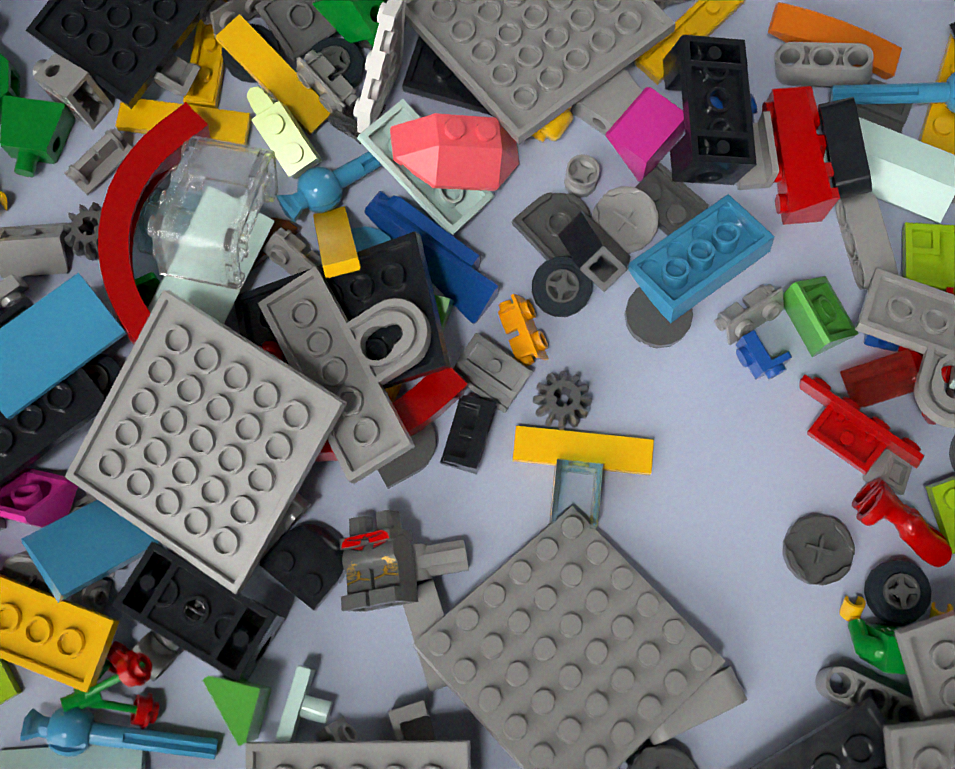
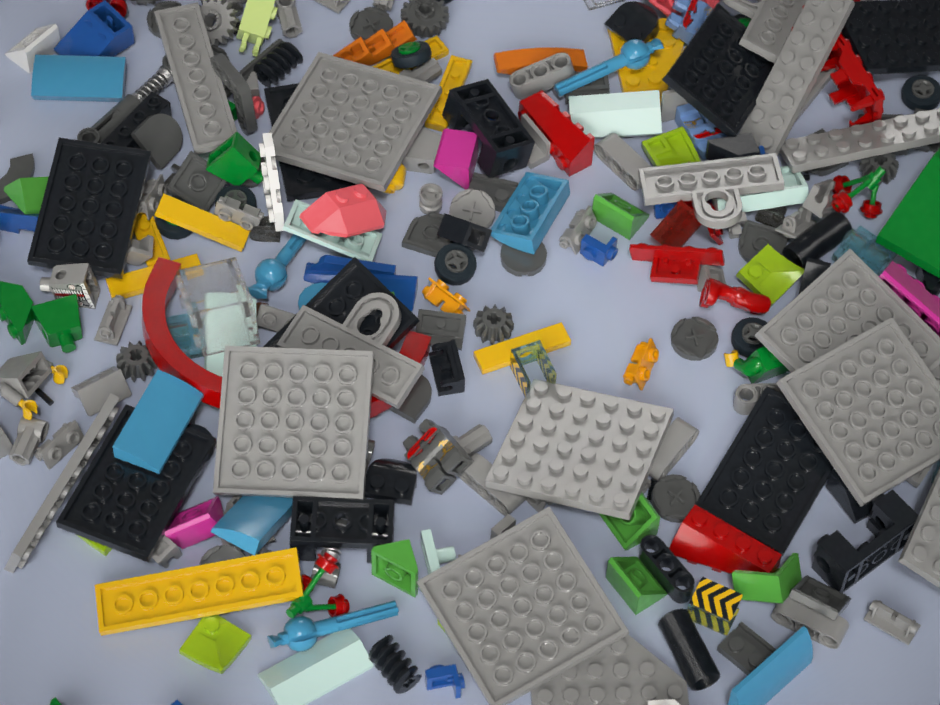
camera: 30 degrees left, 20 degrees down
yellowish green hinge [246,86,323,179] -> none
yellow tile [313,206,361,278] -> none
black beam [818,97,872,198] -> none
none -> light orange hinge [623,338,659,391]

